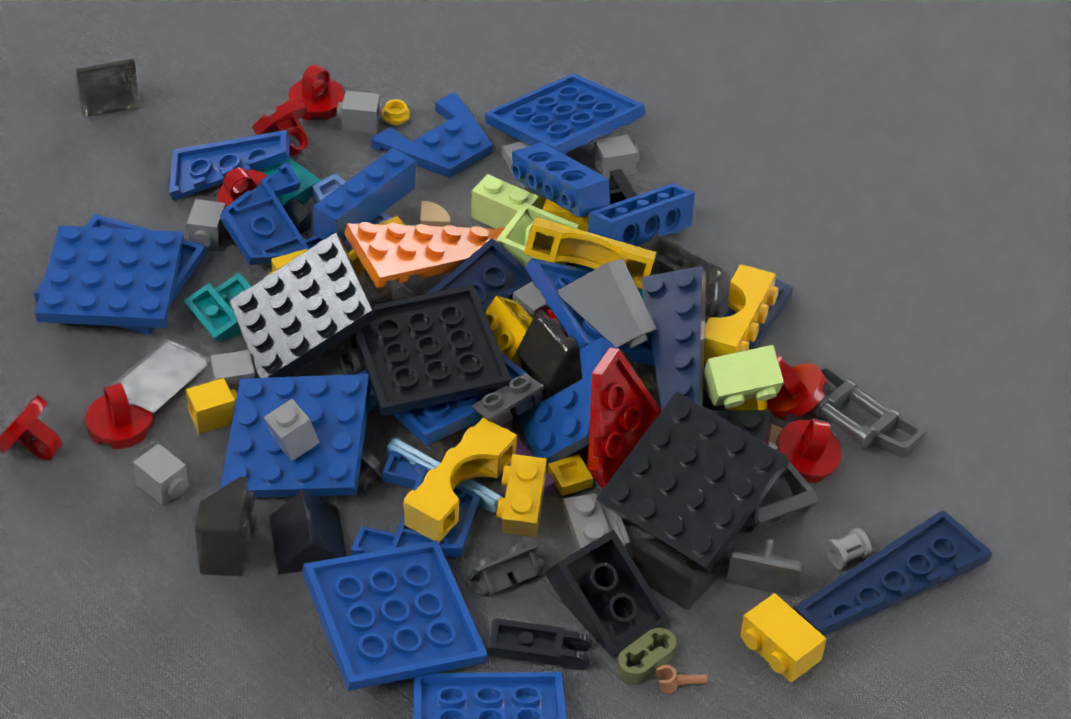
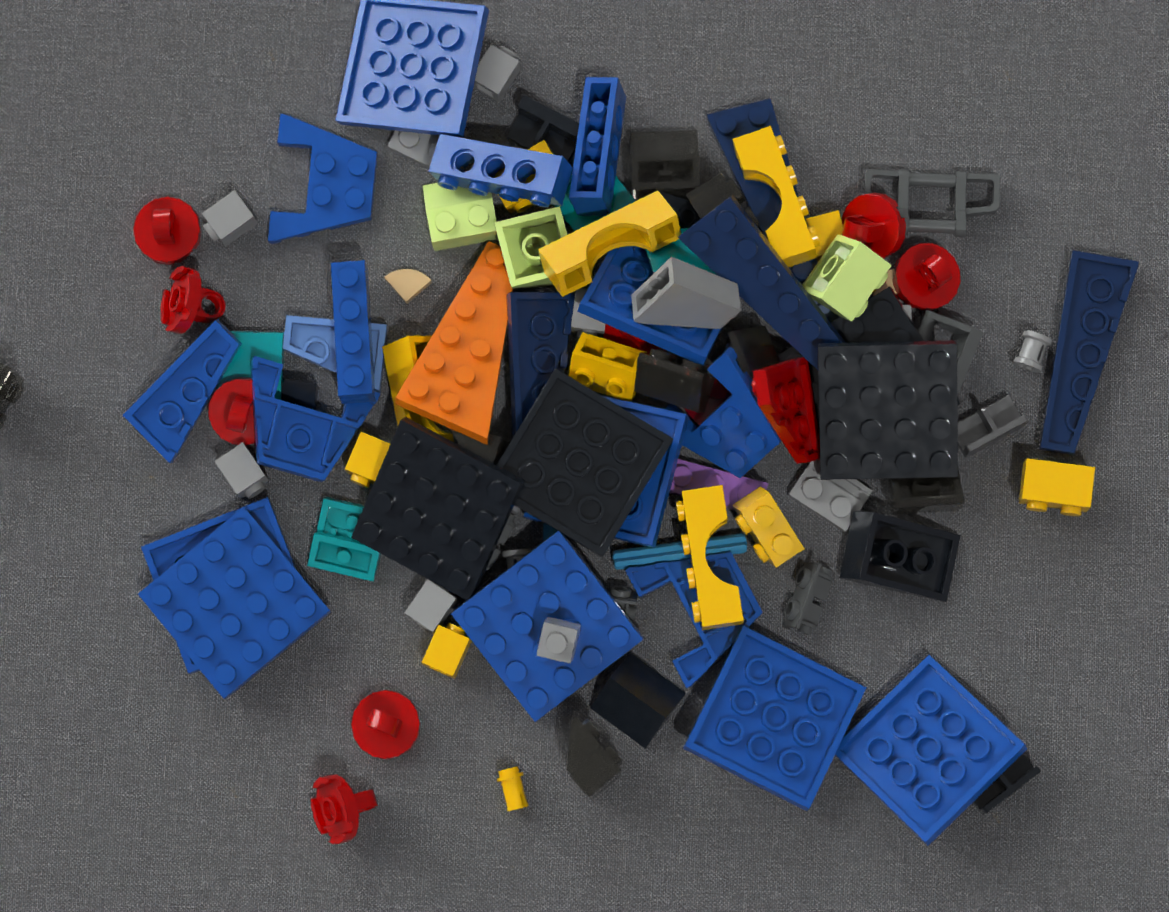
camera: 30 degrees left, 35 degrees up
clear piece [112,339,210,413] -> none
light grey brick [133,444,189,506] -> none
yellow plate [382,99,410,125] -> none
dark grey hinge [471,373,544,426] -> none
black hinge [487,618,593,671] -> none
yellow plate [548,454,593,496] -> none
olive beam [617,628,677,684] -> none
nougat hand [656,665,708,694] -> none
none -> yellow pin [497,766,529,812]

